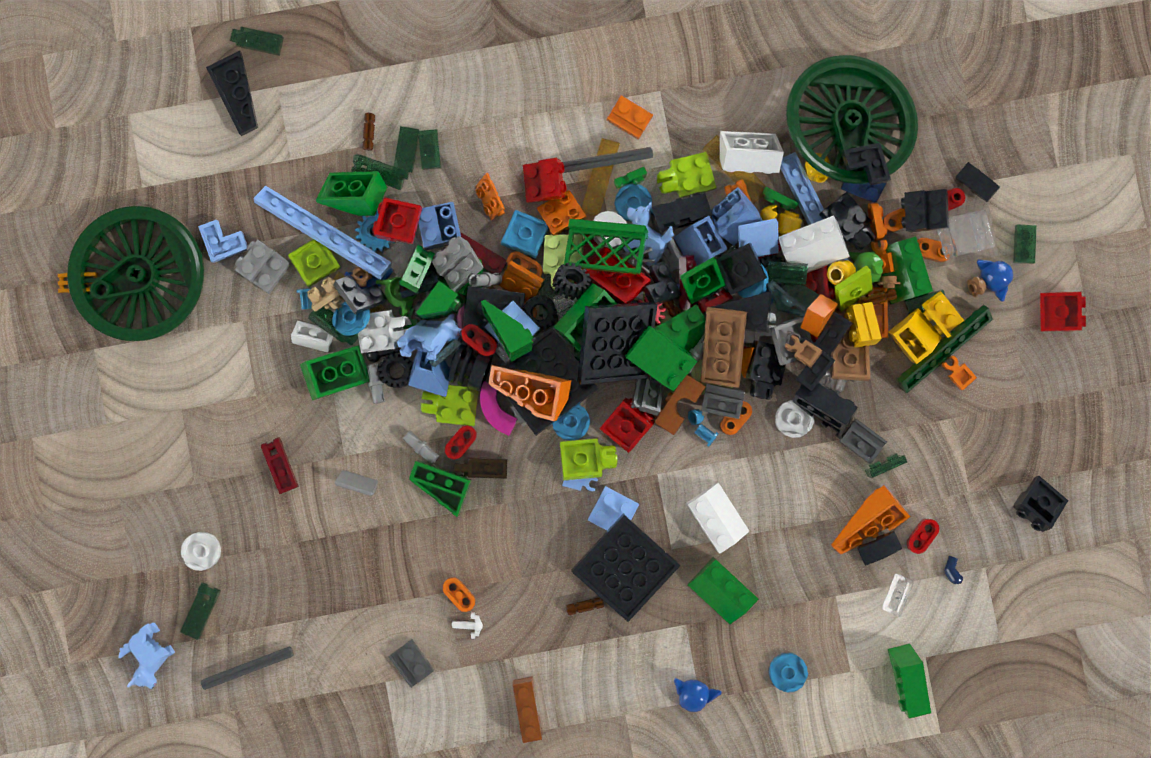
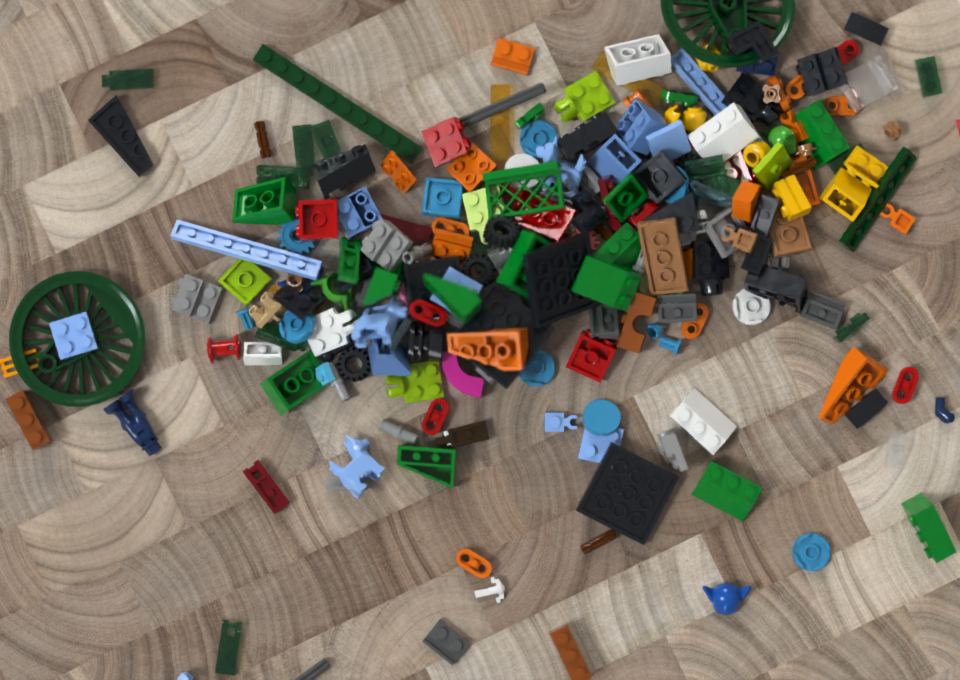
camera: 15 degrees left, 0 degrees up
white tile [181,532,221,571] -> none
light blue plate [198,220,248,263] -> none
lime plate [559,439,618,481] -> none
blue piece [977,259,1013,302] -> none
none -> dark orange arch [5,390,53,450]
none -> light blue plate [49,312,98,360]
none -> dark blue piece [103,389,162,457]
none -> red hose [207,333,242,364]
none -> dark green plate [252,44,423,164]
none -> black wedge [312,144,376,200]
none -> medium azure plate [315,362,336,386]
none -> light blue animal [329,435,385,499]
none -> dark azure tile [582,399,621,436]
none -> light grey plate [656,430,688,472]
none -> medium nougat plate [762,84,781,104]

